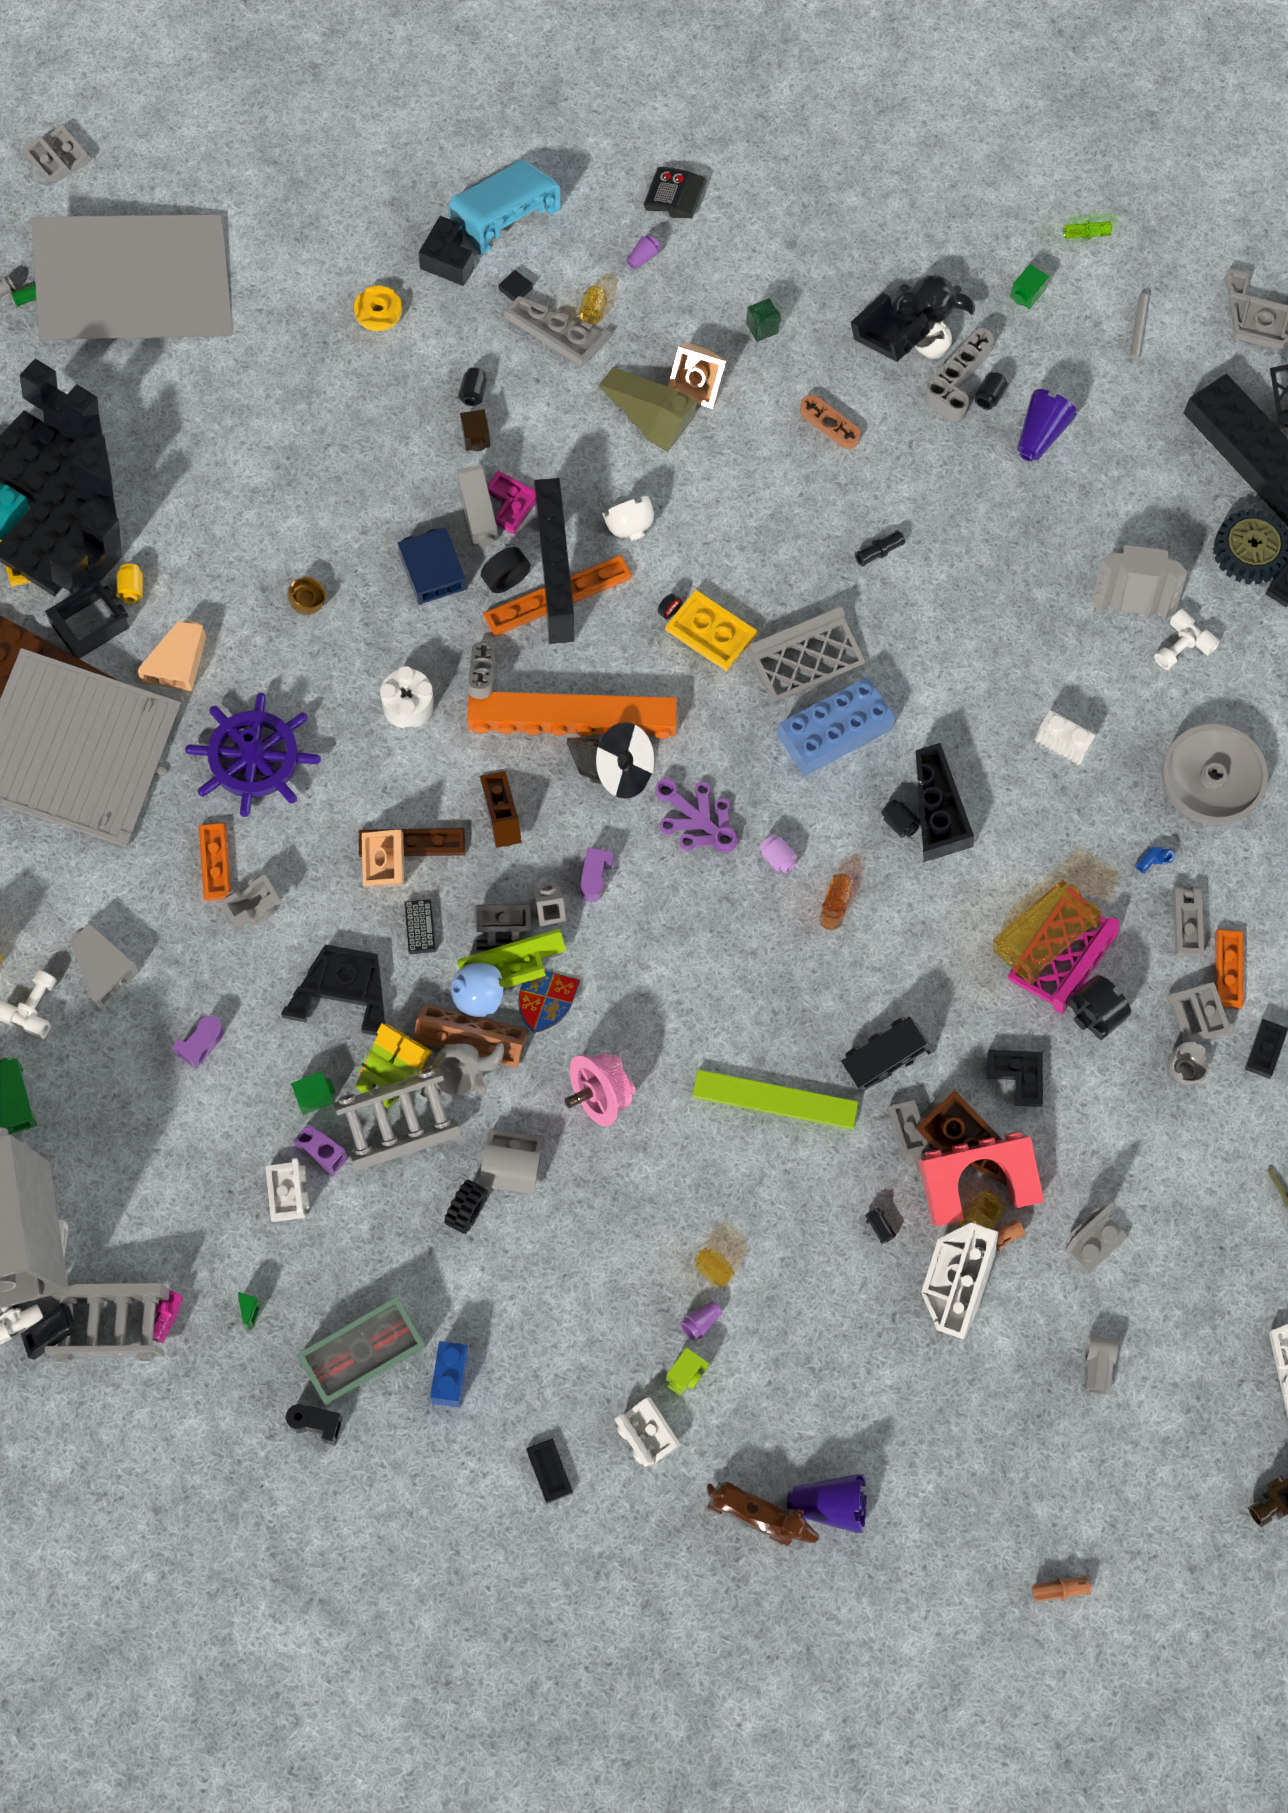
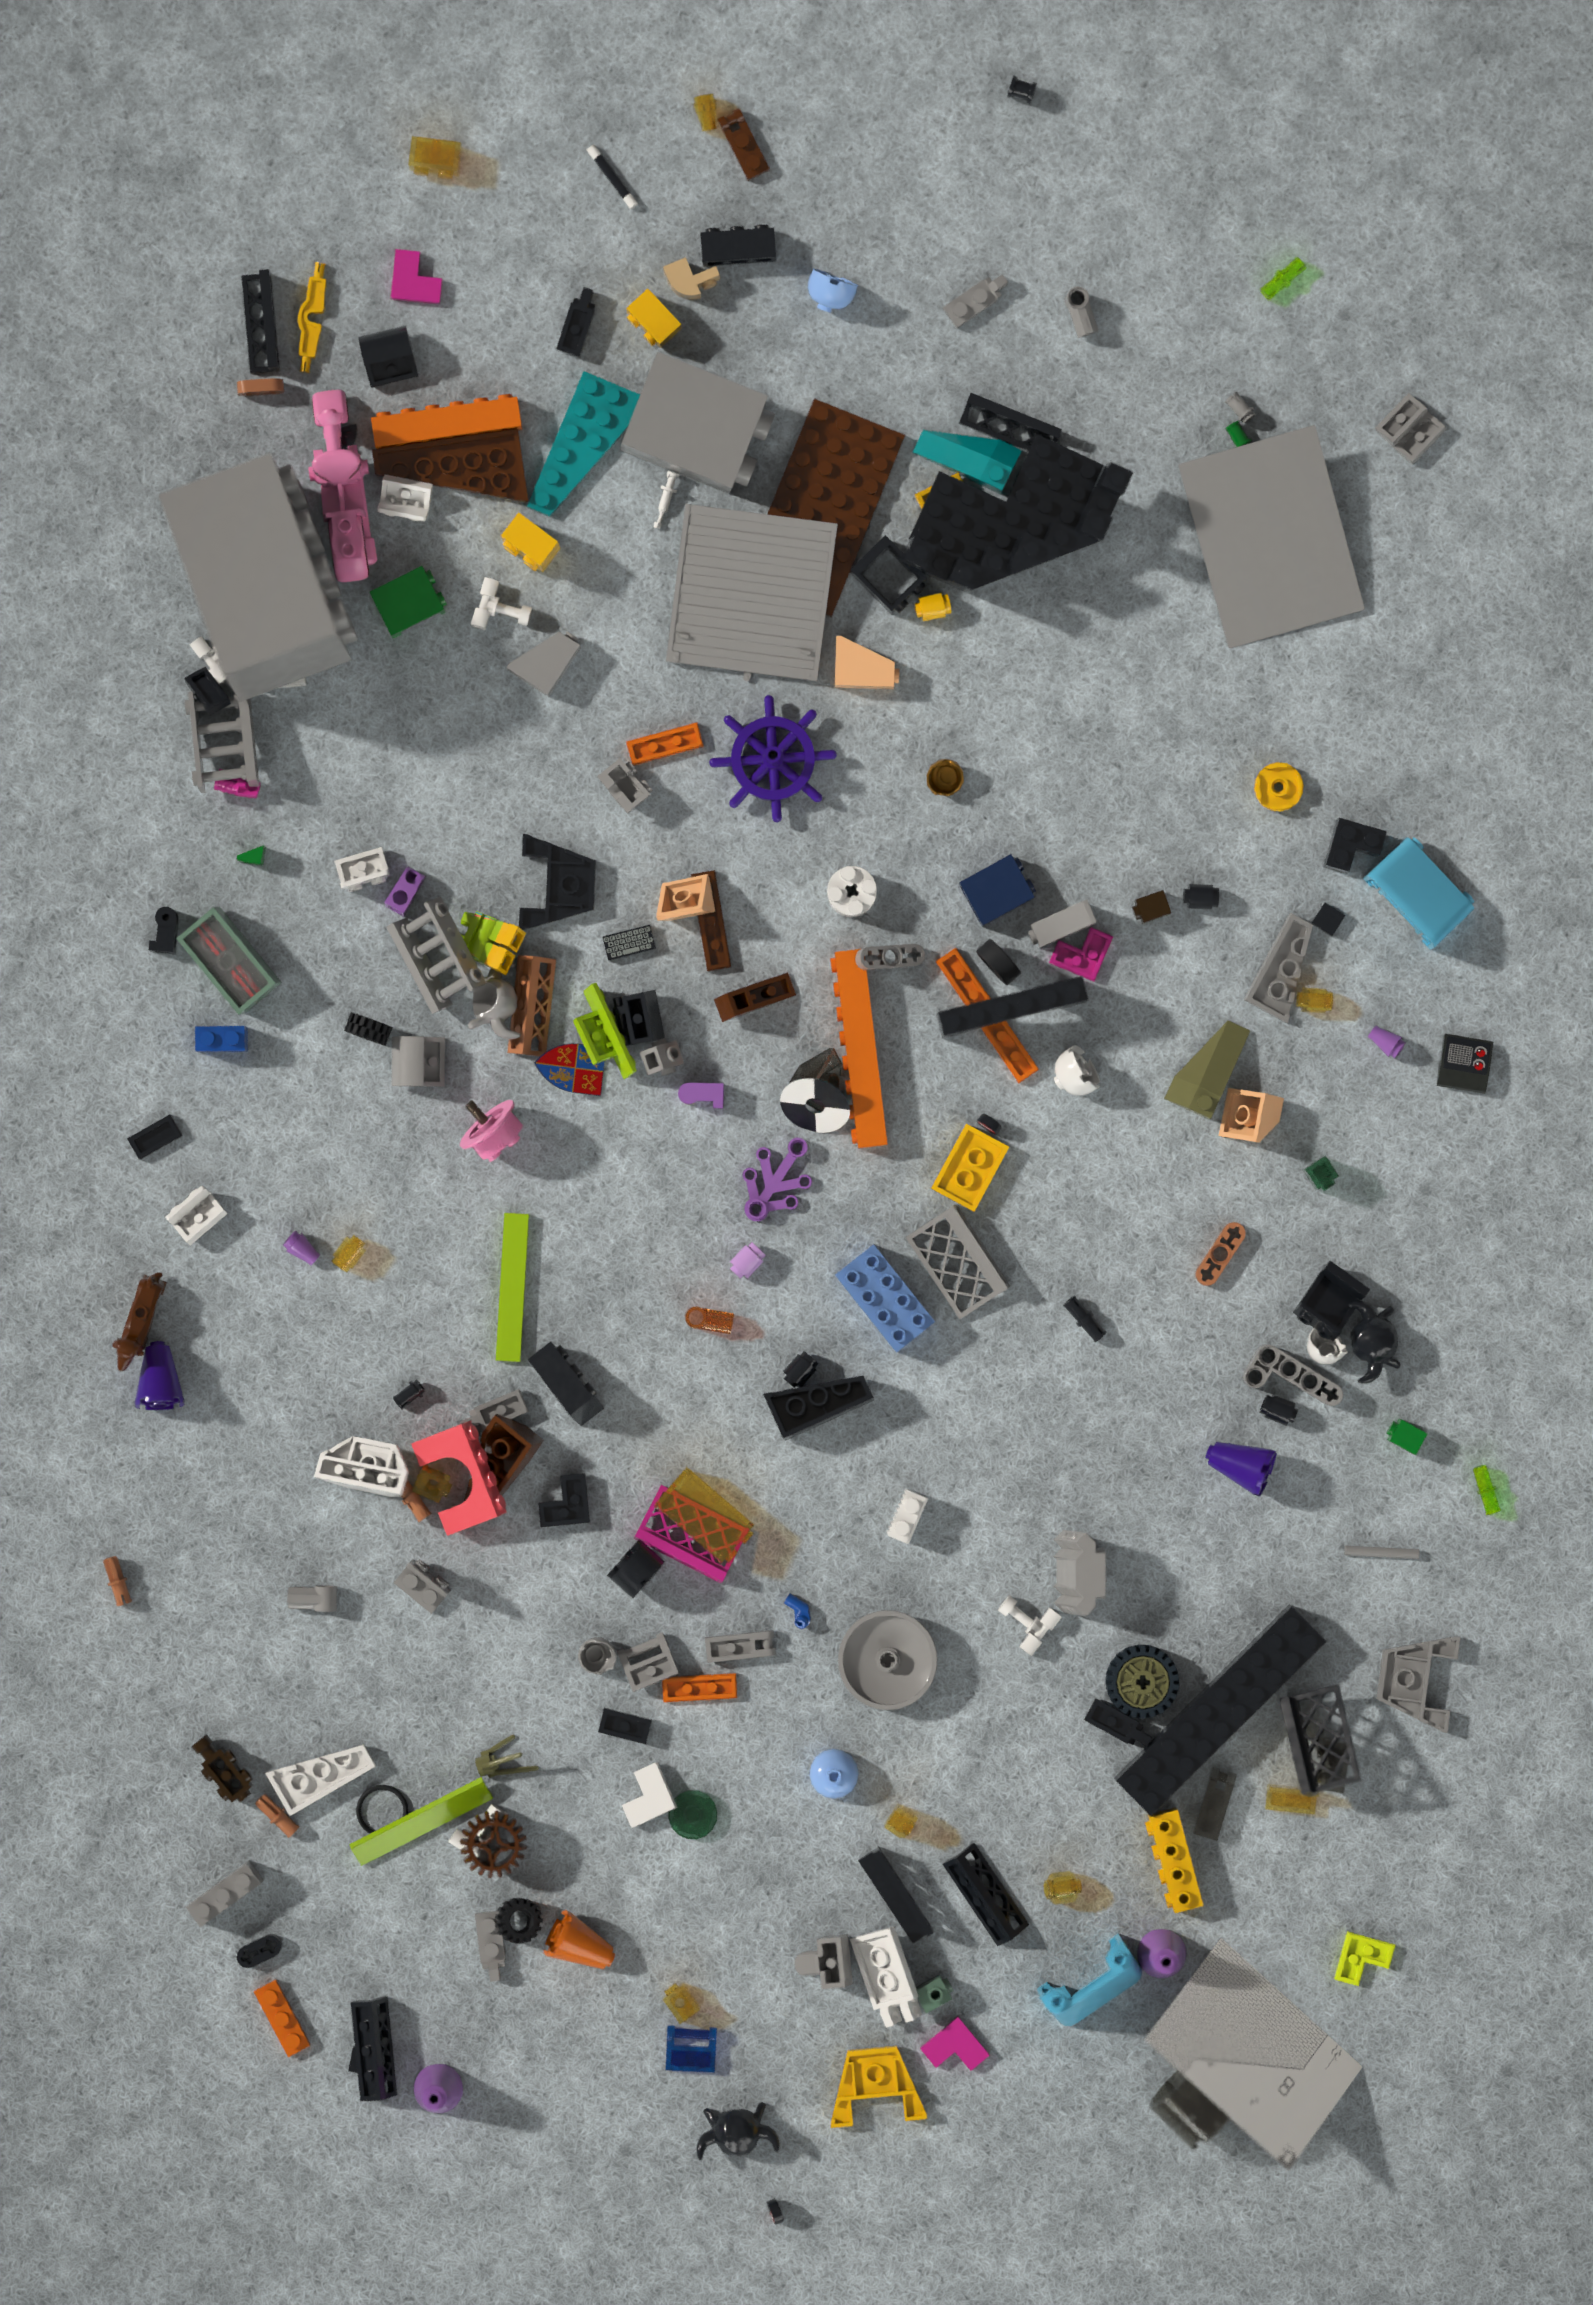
camera: 85 degrees right, 20 degrees up
medium lavender leg [172,1016,223,1069] -> none
green brick [291,1071,336,1115] -> none
light blue cylinder [451,963,503,1018] -> none
lime brick [666,1347,709,1396] -> none

